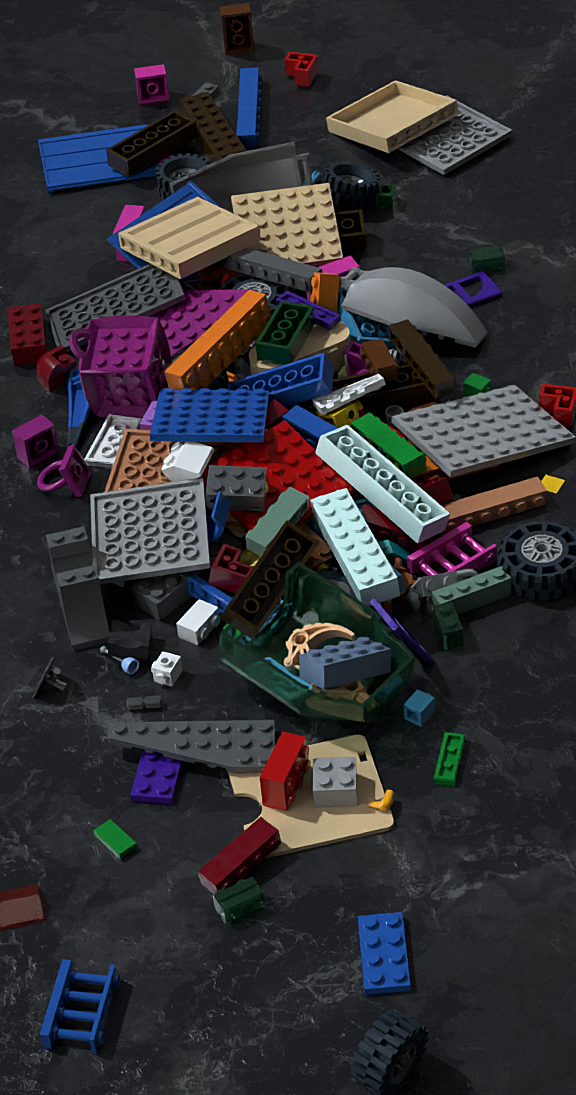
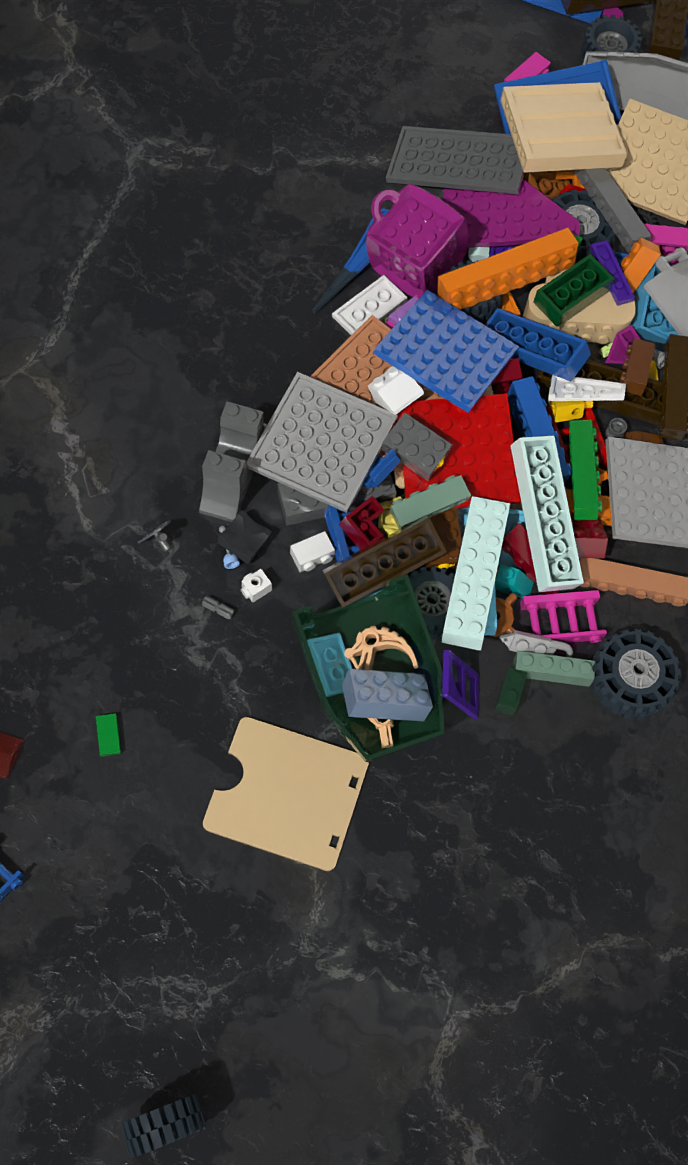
camera: 20 degrees right, 25 degrees up
dark red brick [8,303,47,366] -> none
magenta brick [12,415,59,468] -> none
dark red brick [36,345,77,392] -> none
magenta tile [37,445,92,497] -> none
dark grey wing [108,720,275,773] -> none
dark purple plate [130,749,183,804] -> none
dark red brick [198,817,282,898] -> none
clear green brick [213,877,266,924] -> none
red brick [259,731,311,811] -> none
light grey brick [313,757,357,808] -> none
blue plate [358,912,411,995] -> none
light orange animal [368,790,394,811] -> none
dark azure brick [403,689,435,727] -> none
green tile [434,732,466,786] -> none

